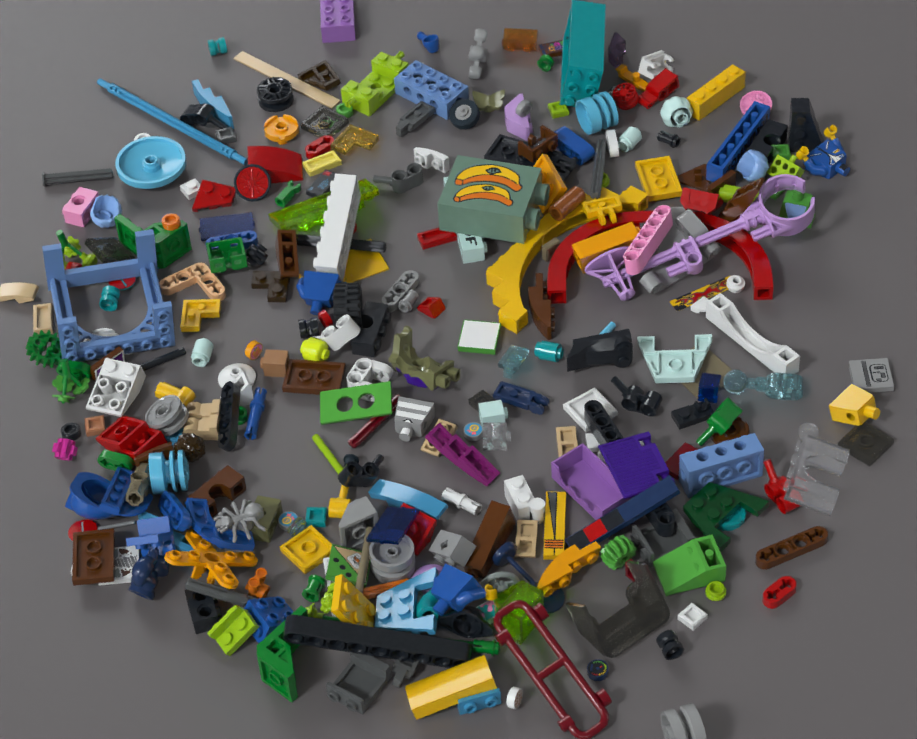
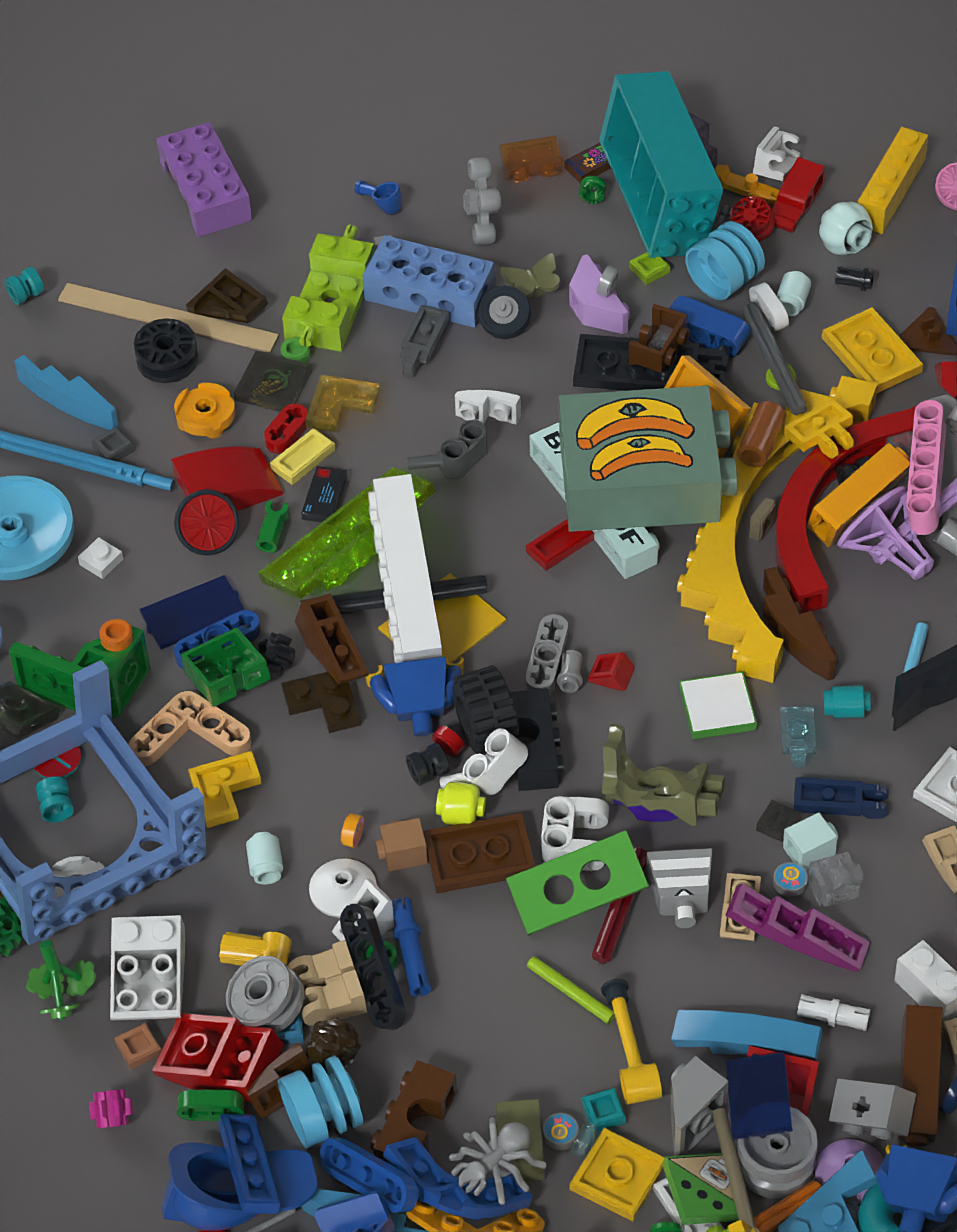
camera: 20 degrees left, 5 degrees up
green beam [56,360,91,381] -> none
black tile [61,422,81,441] -> none
reddish brown tile [90,347,125,382] -> none
dark tan piece [126,463,150,506] -> none
black bar [140,347,186,371] -> none
black beam [180,103,228,129] -> none
red wing [192,180,236,212] -> none
black beam [338,454,384,488] -> none

